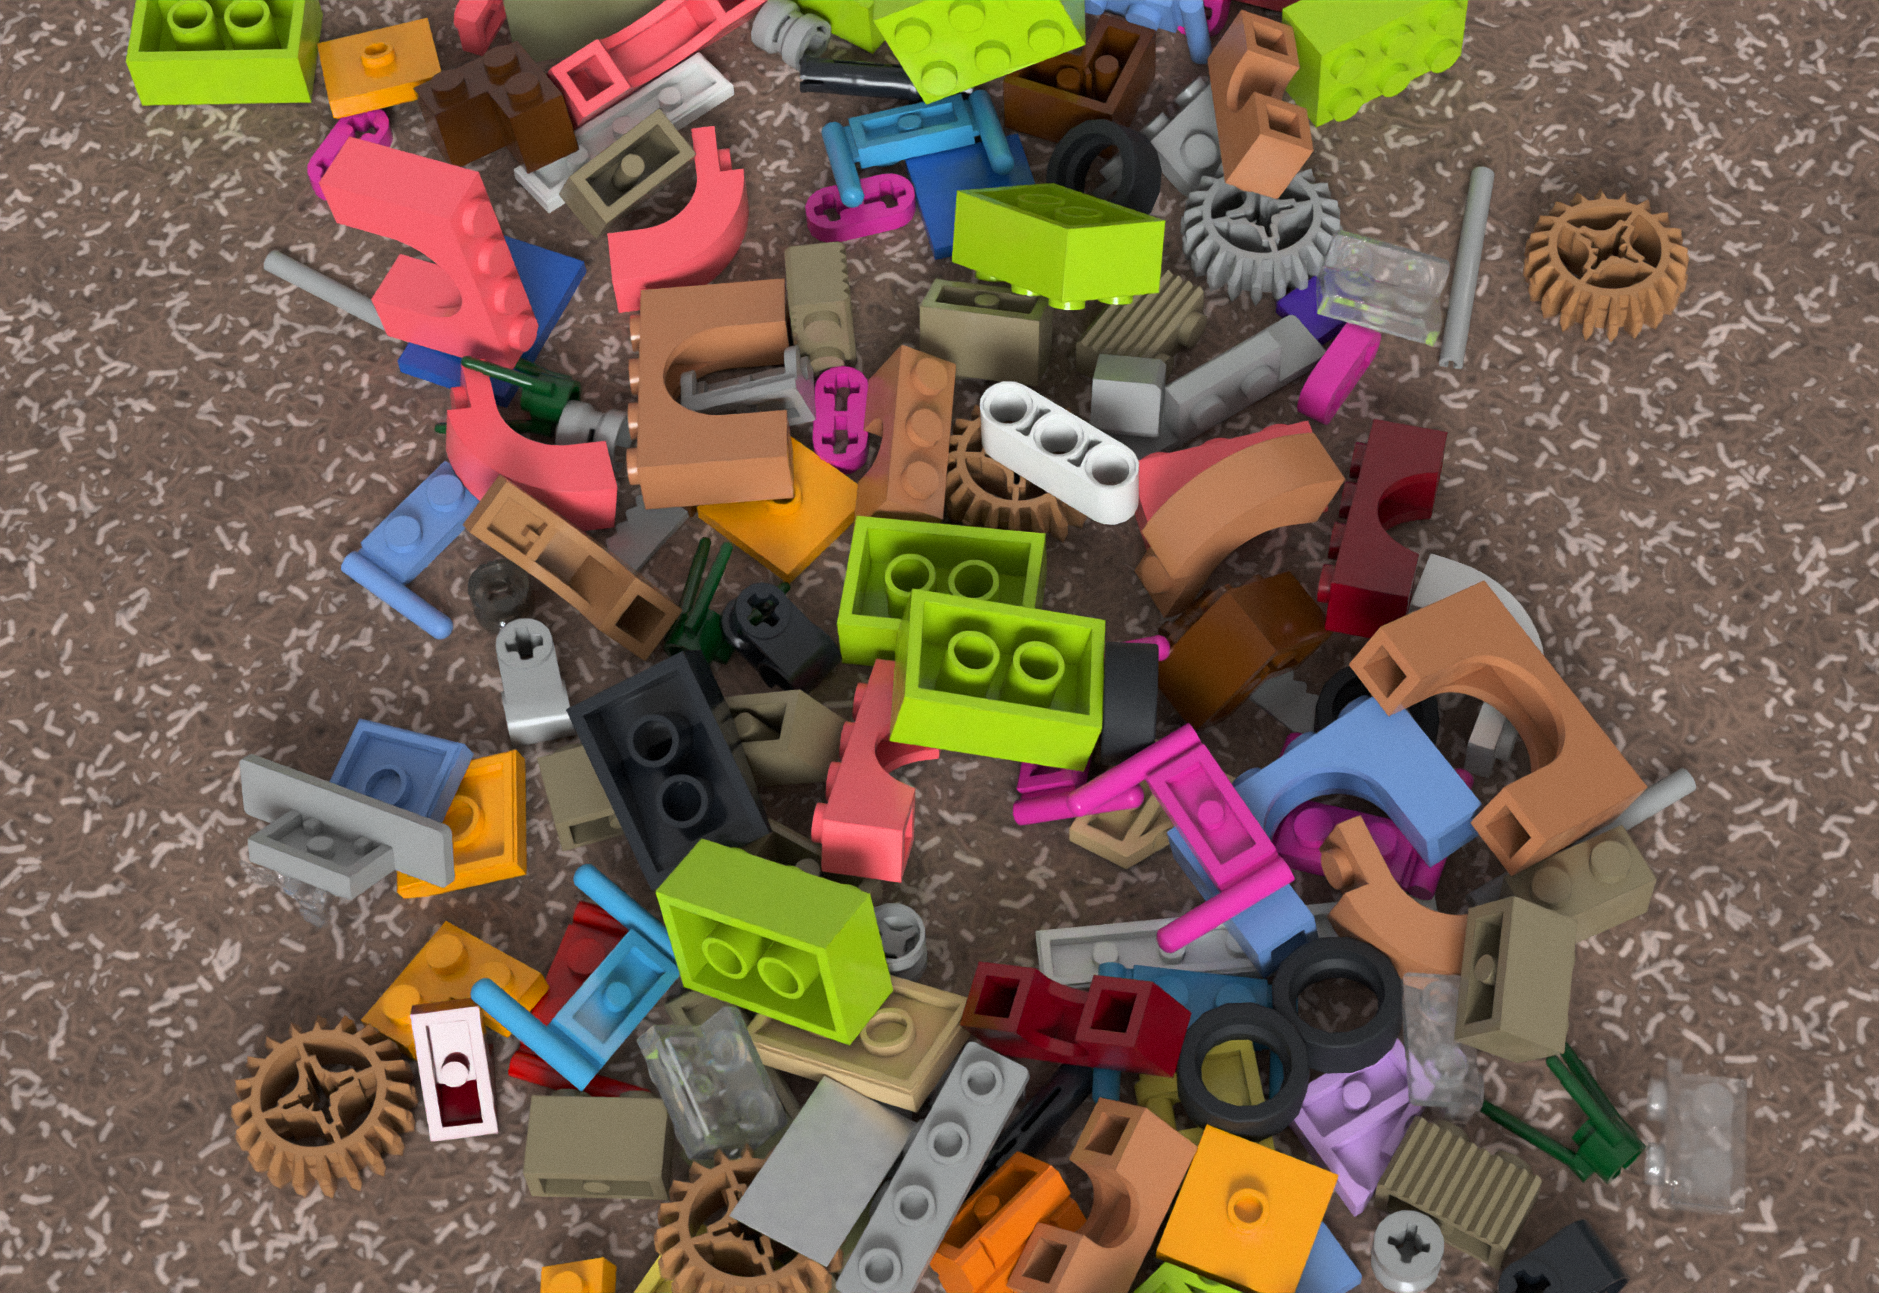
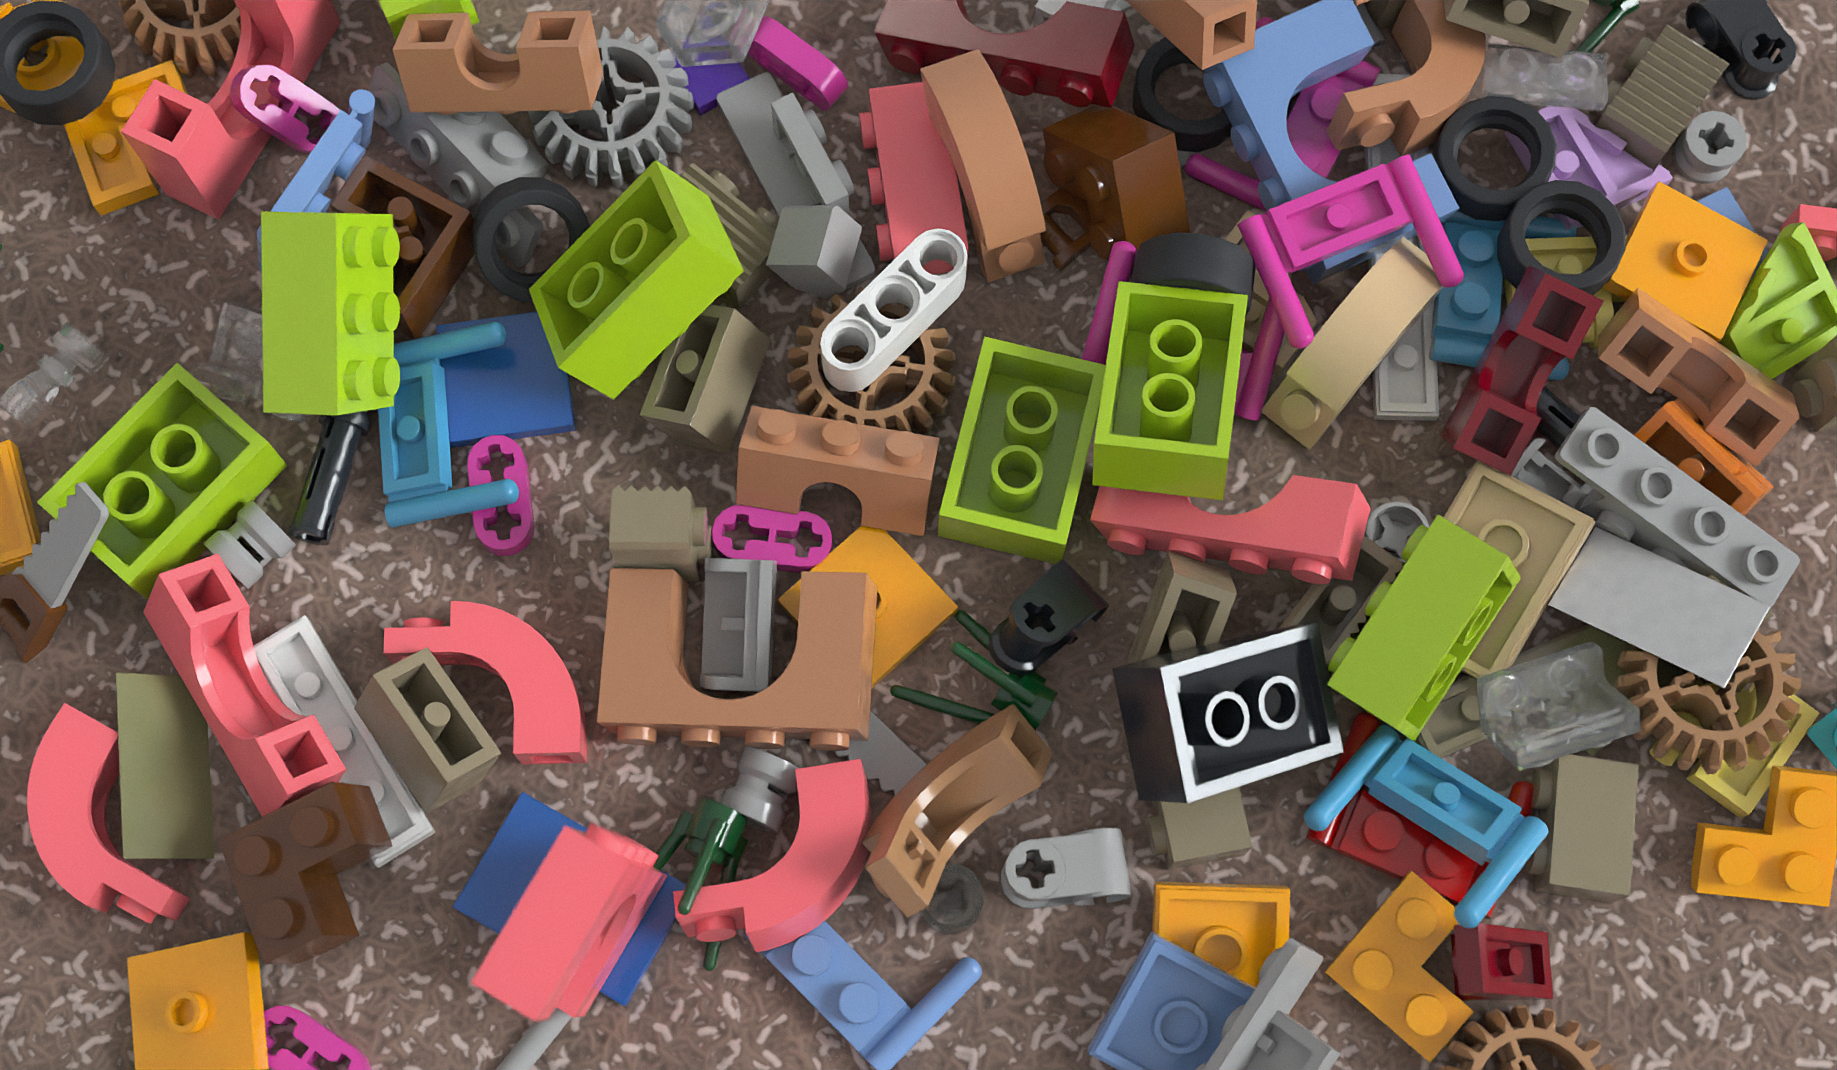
camera: 90 degrees left, 15 degrees up
none -> tan arch [1262,237,1443,450]

